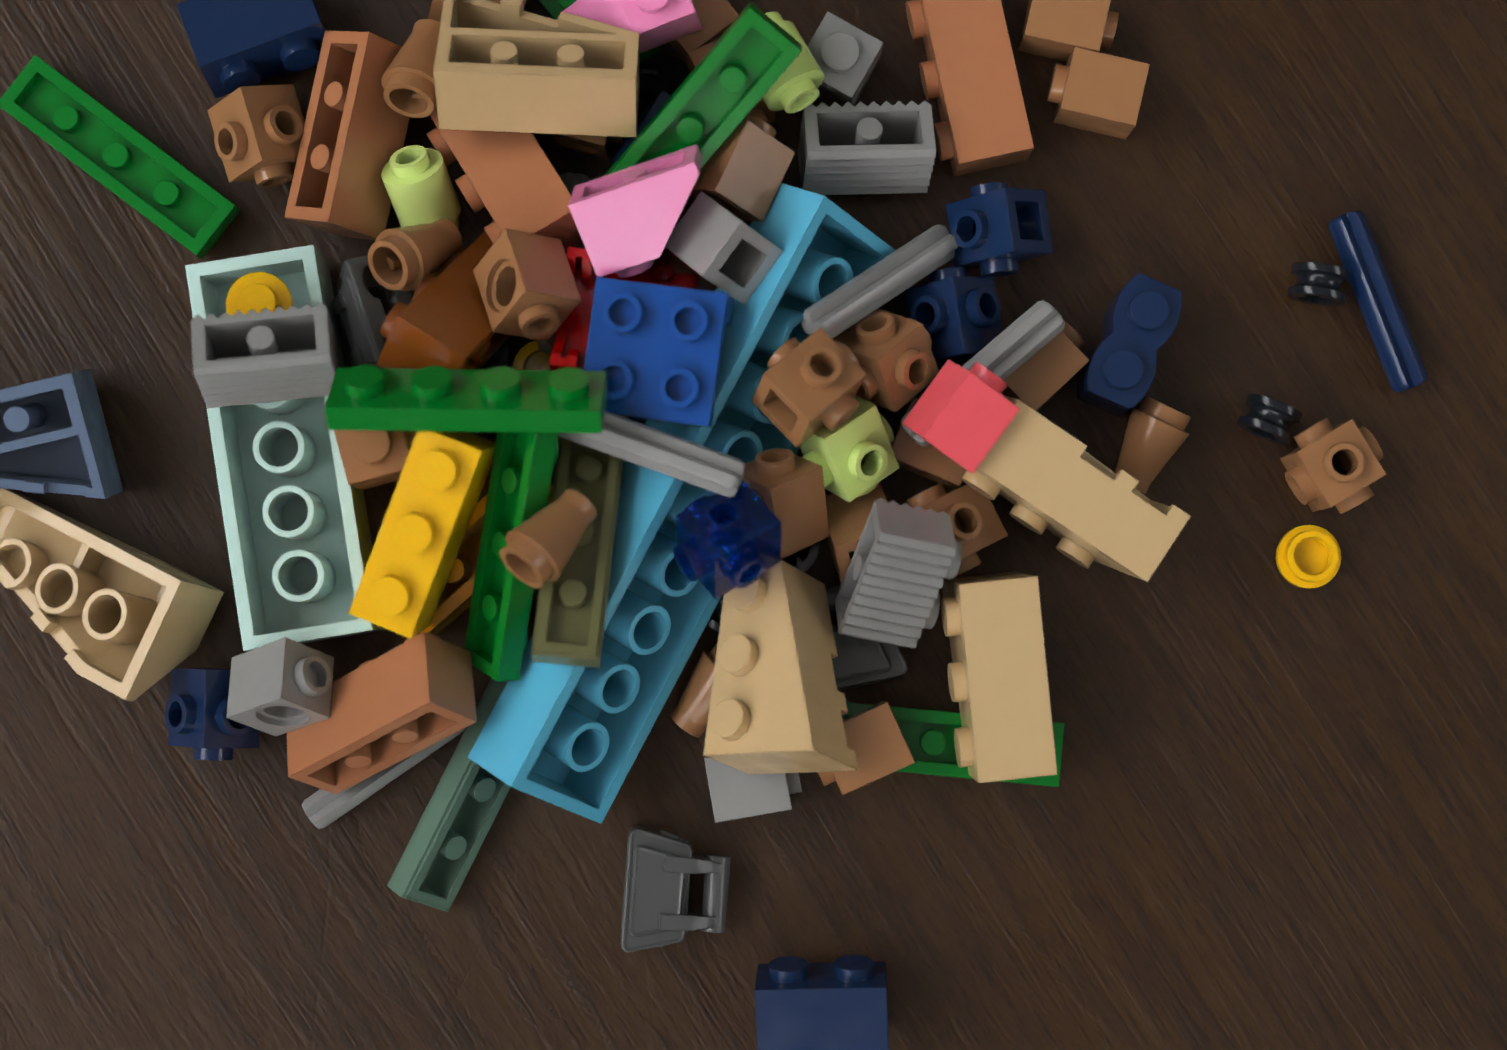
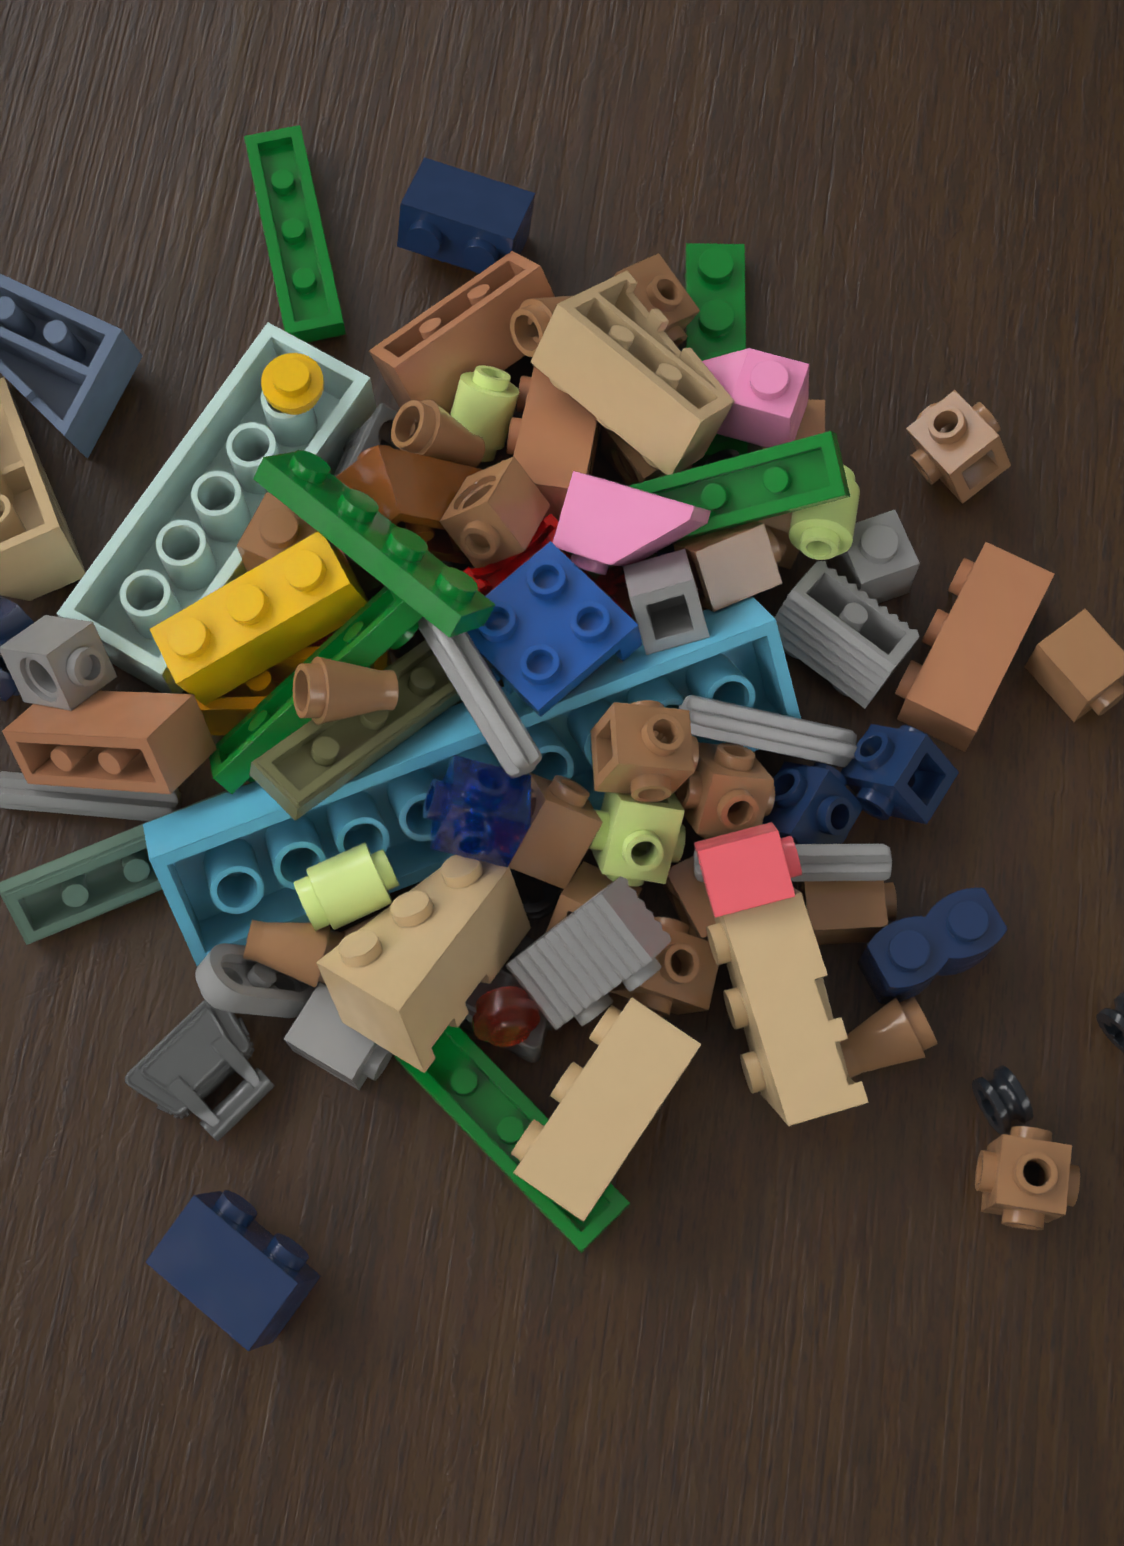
camera: 40 degrees right, 15 degrees down
light grey brick [191,302,339,408] -> none
medium nougat brick [207,84,305,188] -> none
medium nougat brick [818,701,915,795] -> none
medium nougat brick [1047,47,1150,140] -> none
yellow plate [1276,525,1341,589] -> none
none -> light grey plate [195,943,319,1018]
none -> medium nougat cone [243,919,345,988]
none -> yellowish green brick [294,842,399,931]
none -> clear red plate [472,987,541,1047]

